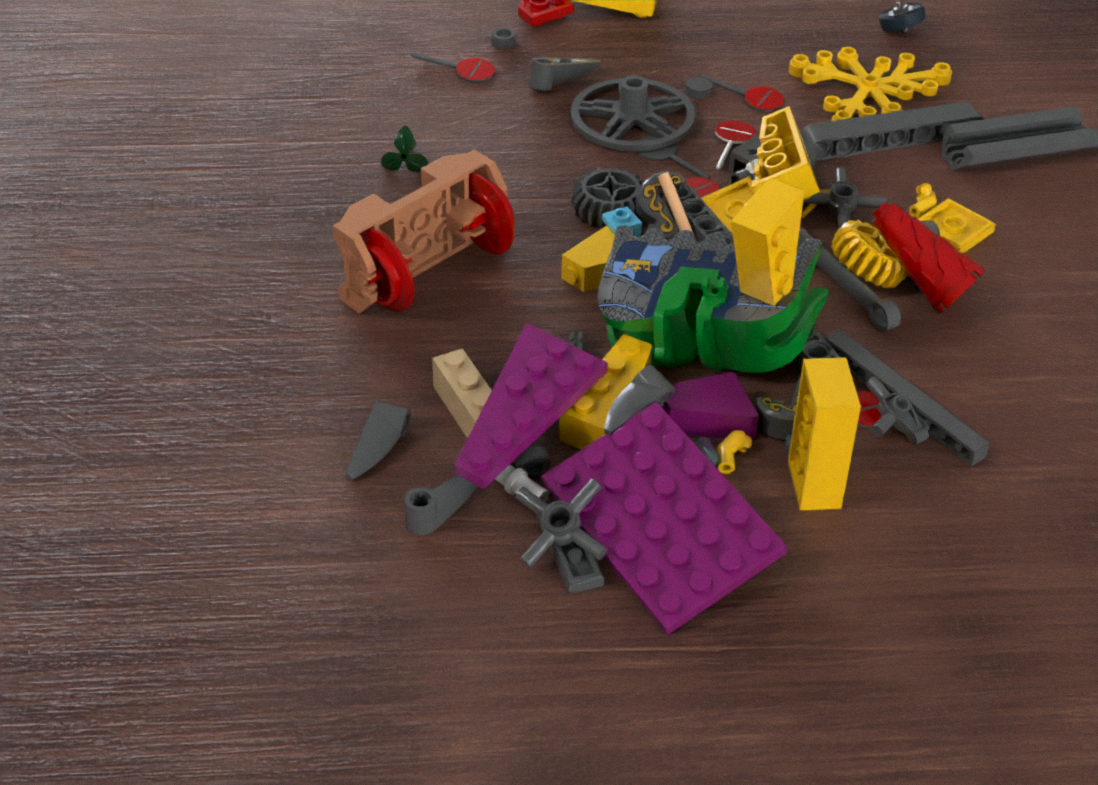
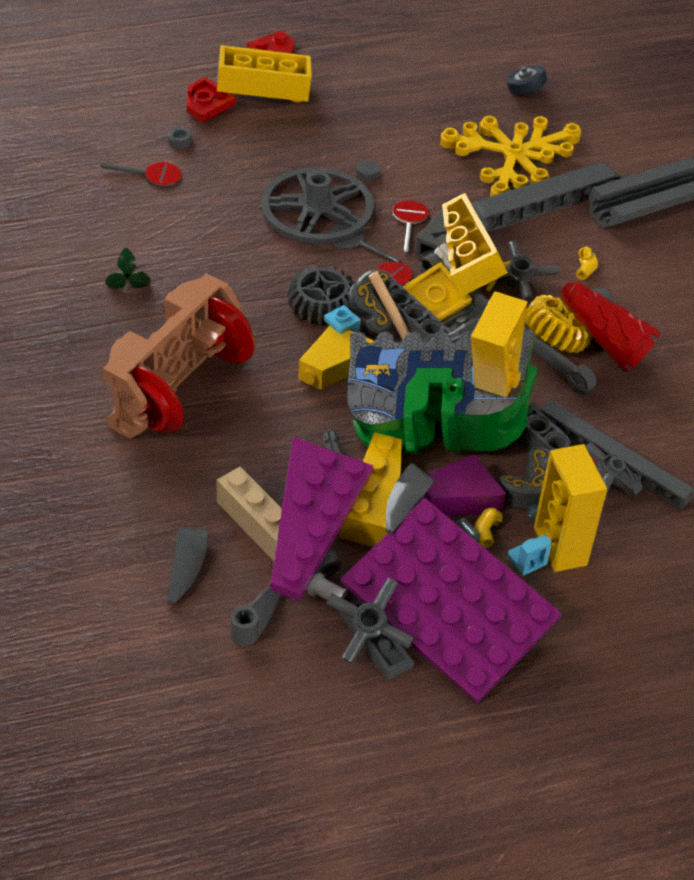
camera: 15 degrees left, 5 degrees up
dark grey piece [528,57,601,91] -> none
red piece [701,75,784,112] -> none
yellow tile [918,198,996,253] -> none
none -> medium azure bracket [507,534,552,576]

